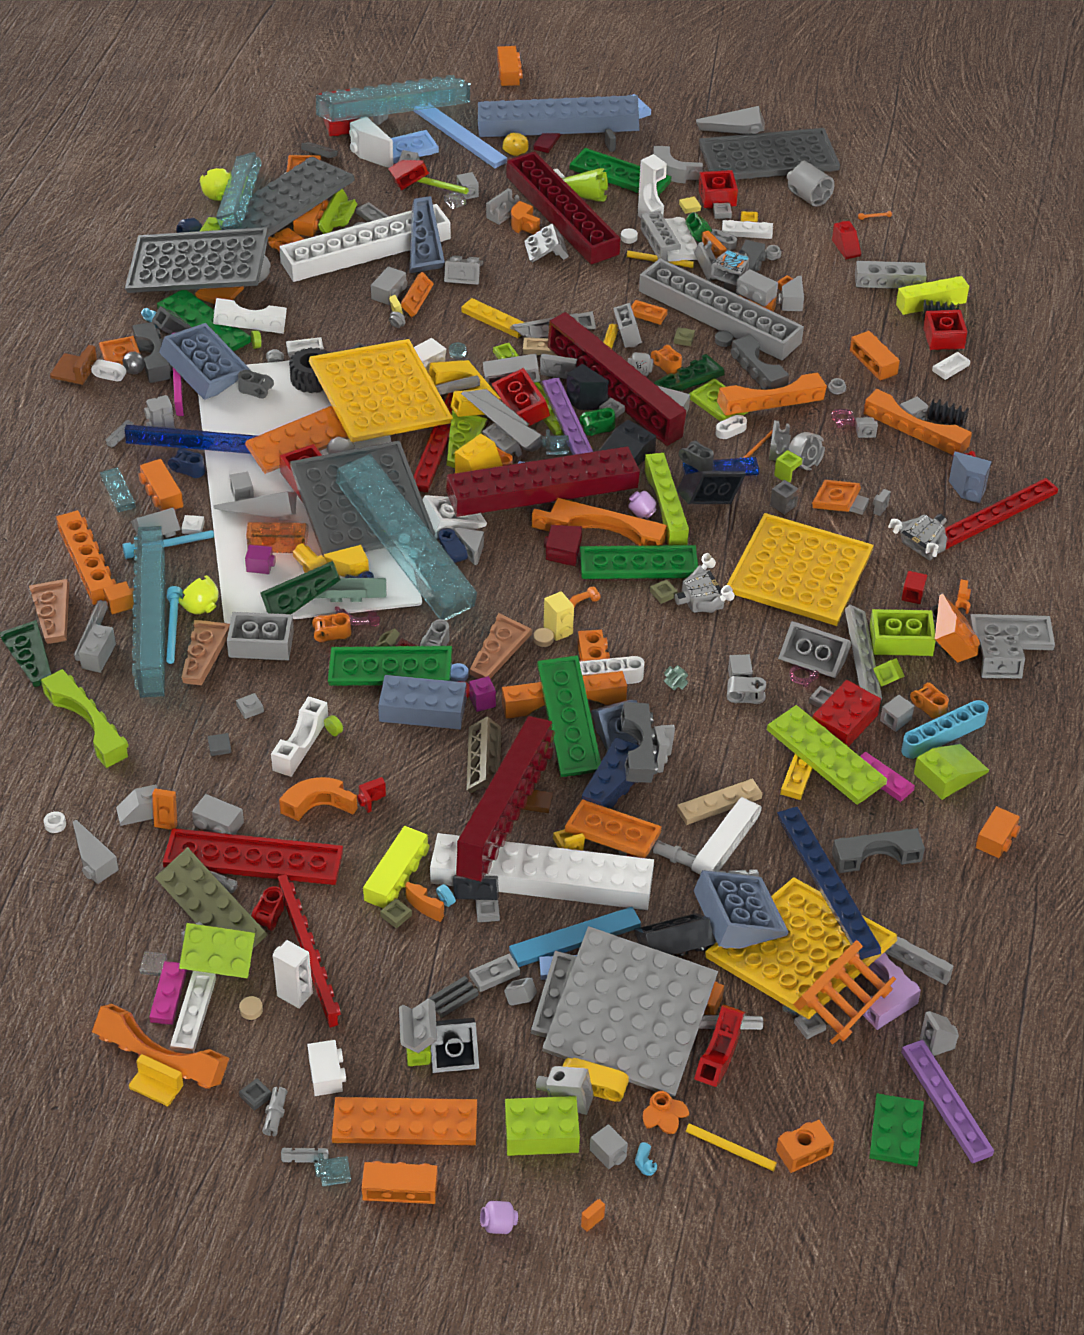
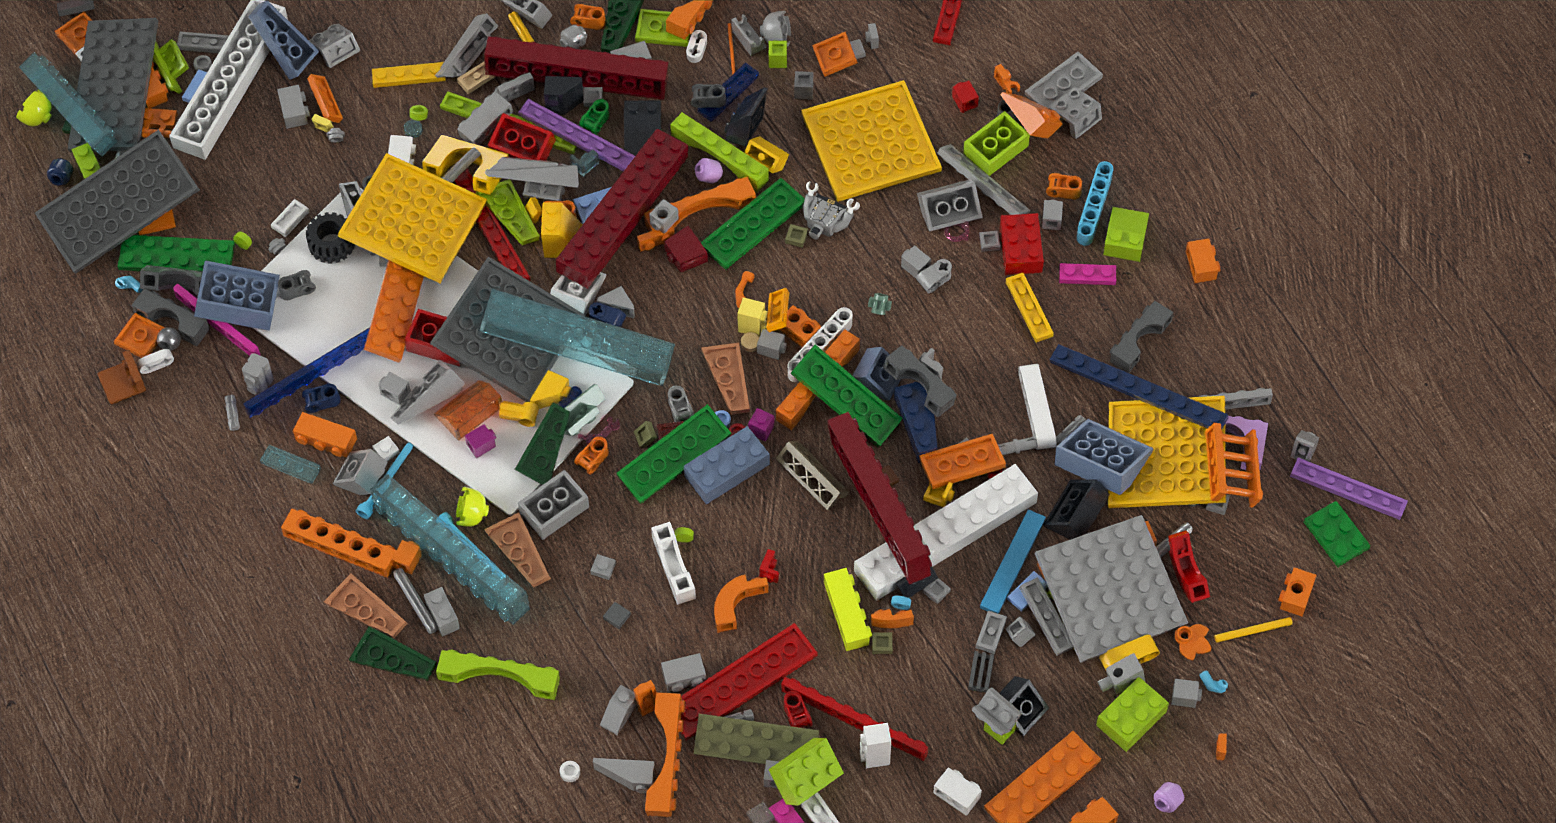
camera: 40 degrees left, 15 degrees up
white arch [213,298,287,334] -> none
tan tile [239,996,263,1020] -> none
light grey head [327,437,355,454] -> none
tan plate [677,778,762,825] -> none
lime plate [767,705,887,805] -> none
lime panel [873,658,905,687] -> none
light grey torso [888,514,947,560] -> none
none -> lime tile [410,105,428,121]
none -> orange arch [645,692,685,817]
none -> light grey brick [649,199,679,234]
none -> yellow brick [744,136,789,173]
none -> light grey brick [757,329,787,360]
none -> light orange tile [766,288,789,332]

